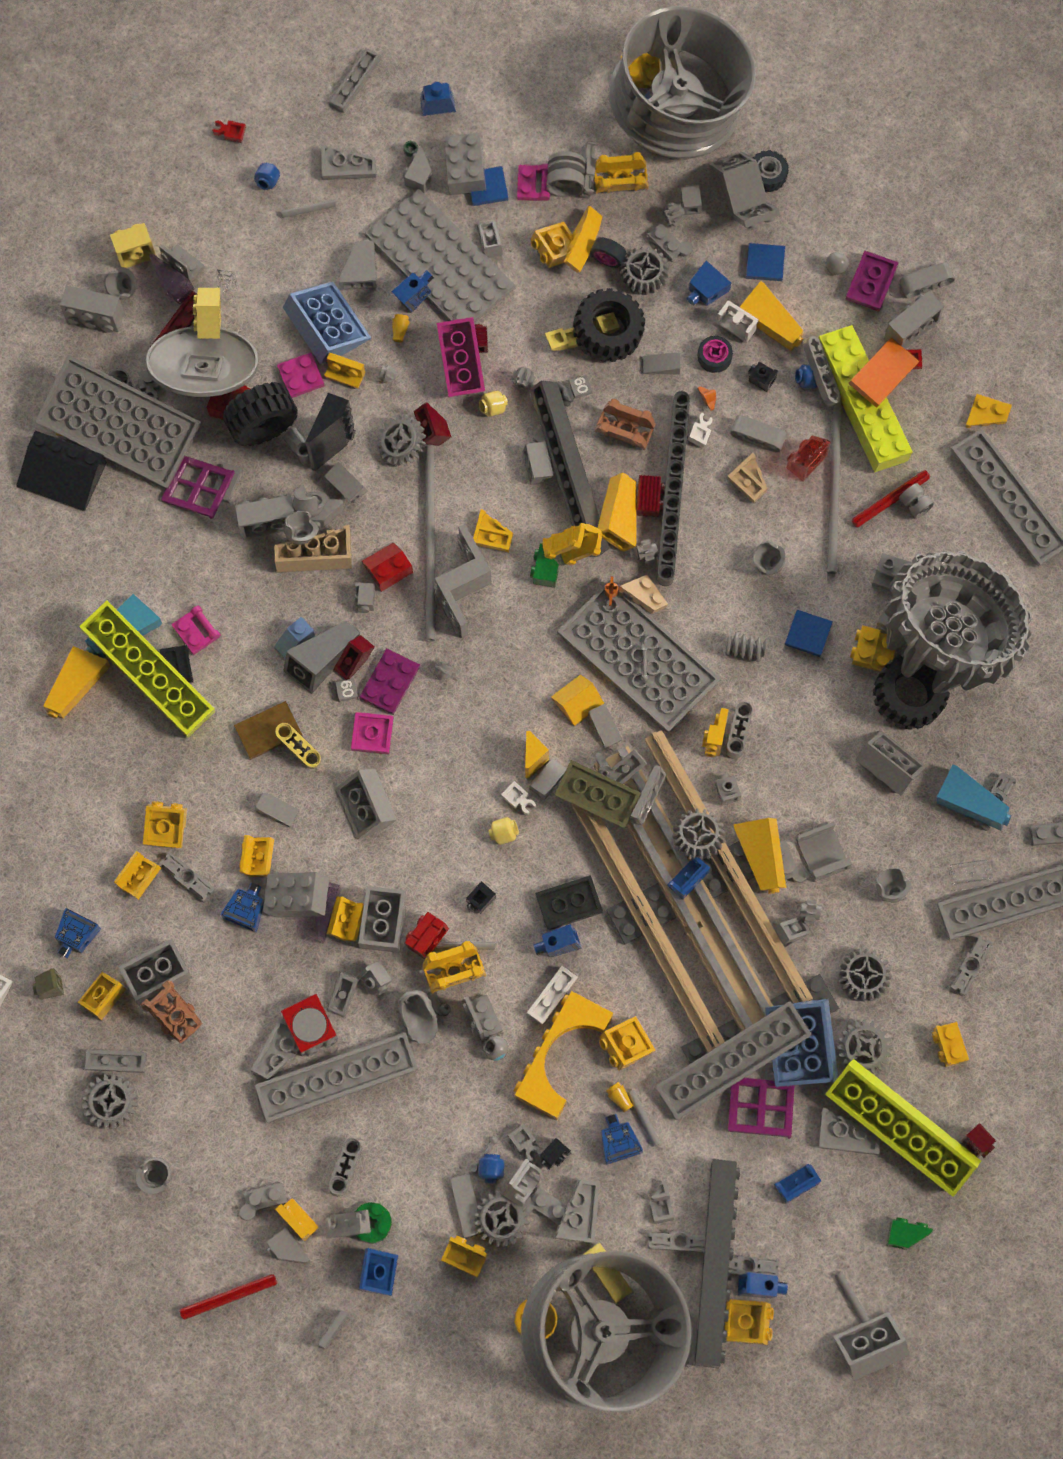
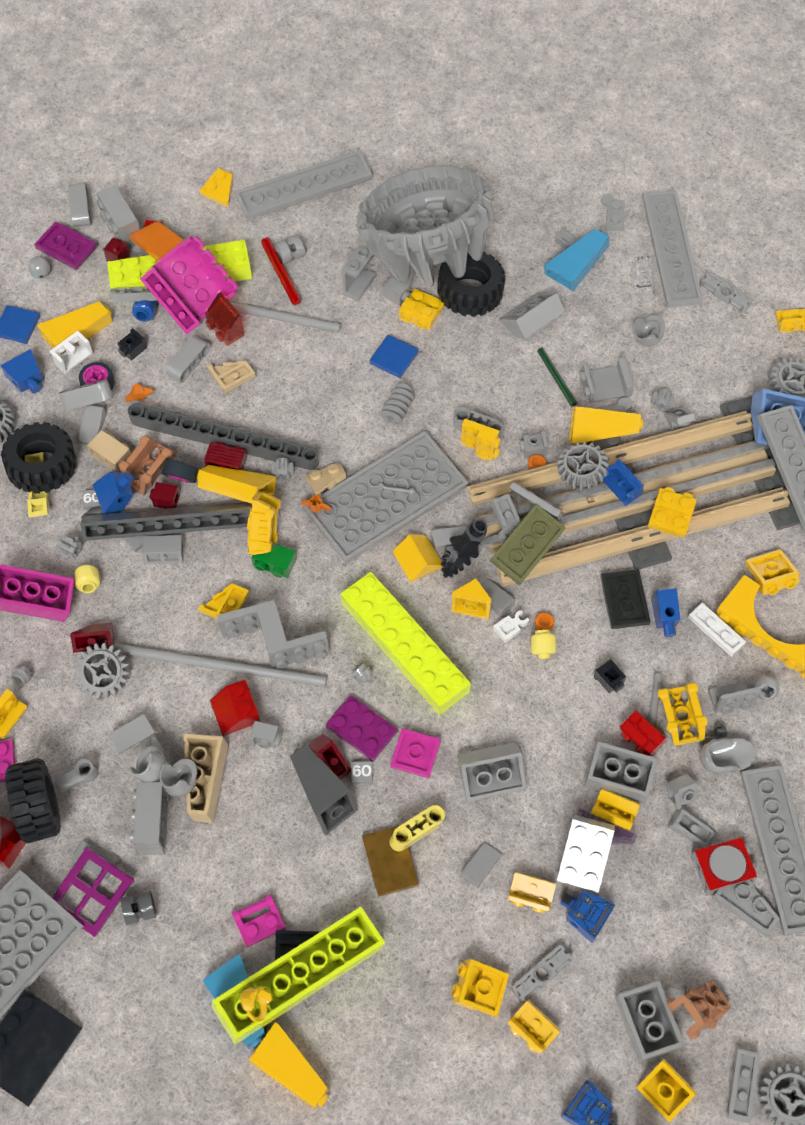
camera: 80 degrees left, 10 degrees down
medium blue slope [274,617,315,659] -> none
black slope [306,392,356,471] -> none
white plate [687,413,712,448] -> none
light grey helmet [752,541,785,575] -> none
light grey gear [838,948,892,1002] -> none
none -> light grey beam [59,380,113,411]
none -> tan brick [87,430,131,472]
none -> blue torso [93,472,133,514]
none -> dark red brick [103,237,131,262]
none -> dark grey wheel [121,890,157,925]
none -> dark pink slope [140,235,239,335]
none -> dark red brick [150,482,180,509]
none -> black wheel [161,459,199,483]
none -> yellow piece [239,987,273,1022]
none -> neon yellow brick [340,572,471,715]
none -> black plant [441,519,487,578]
none -> orange tile [528,454,546,470]
none -> orange tile [535,612,554,631]
none -> dark green bar [537,348,577,407]
none -> yellow plate [648,487,697,538]

